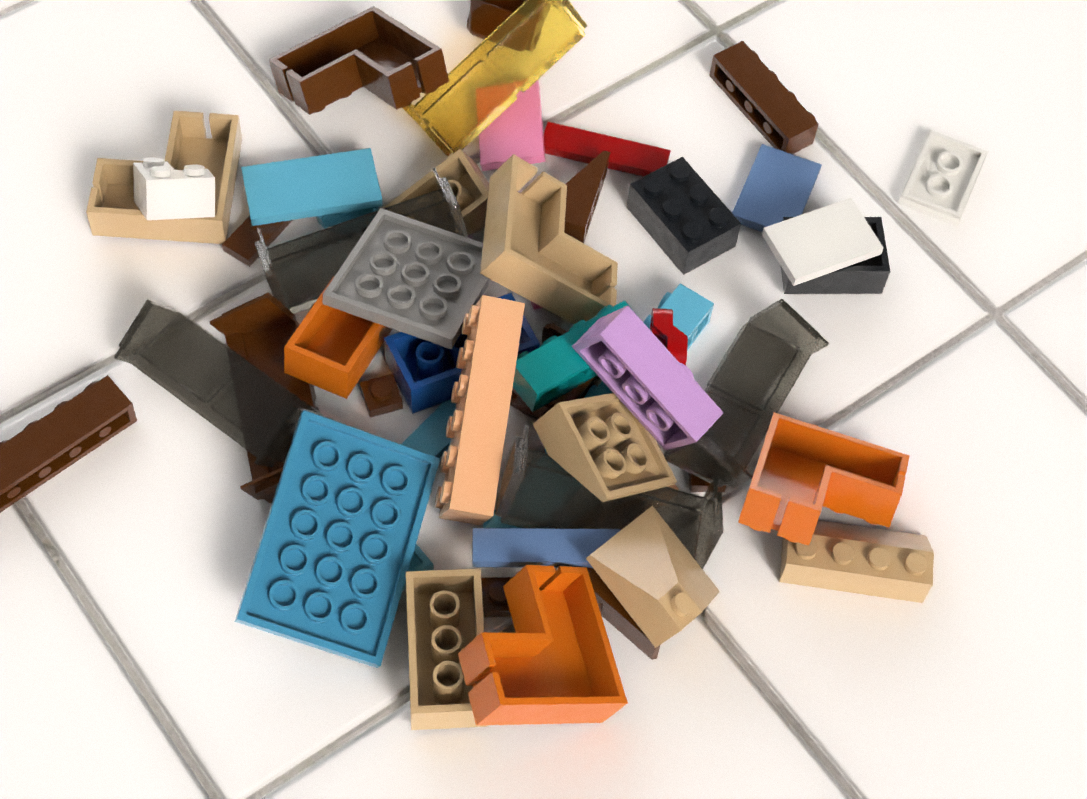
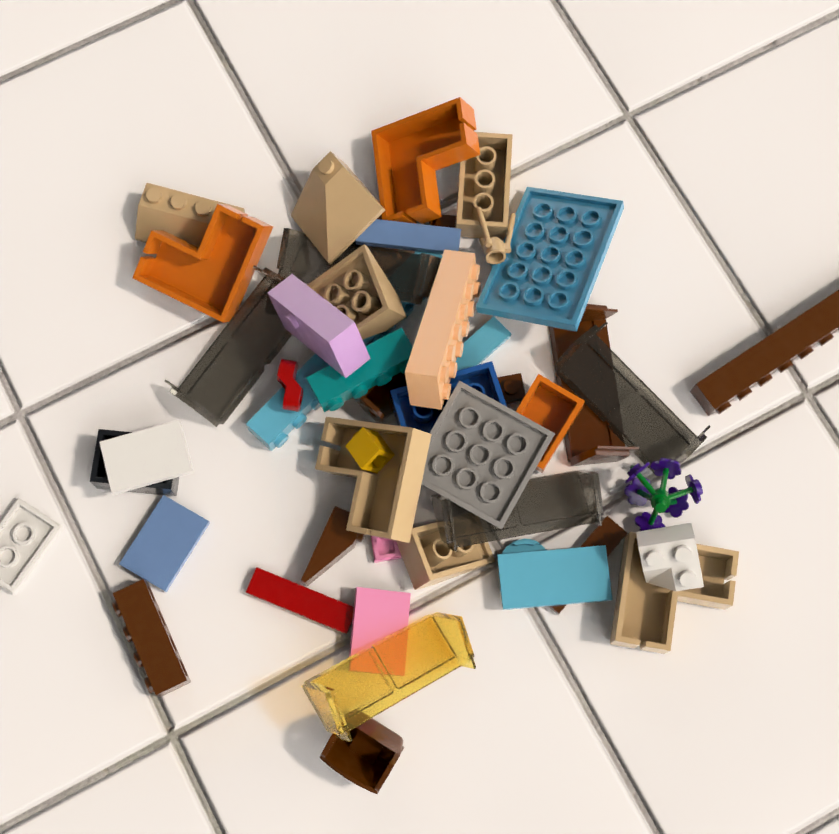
camera: 170 degrees left, 15 degrees up
reddish brown piece [269,6,449,115] -> none
black brick [627,156,741,275] -> none
none -> yellow brick [345,427,395,474]
none -> tan plant [476,207,516,264]
none -> dark purple plant [624,458,703,531]

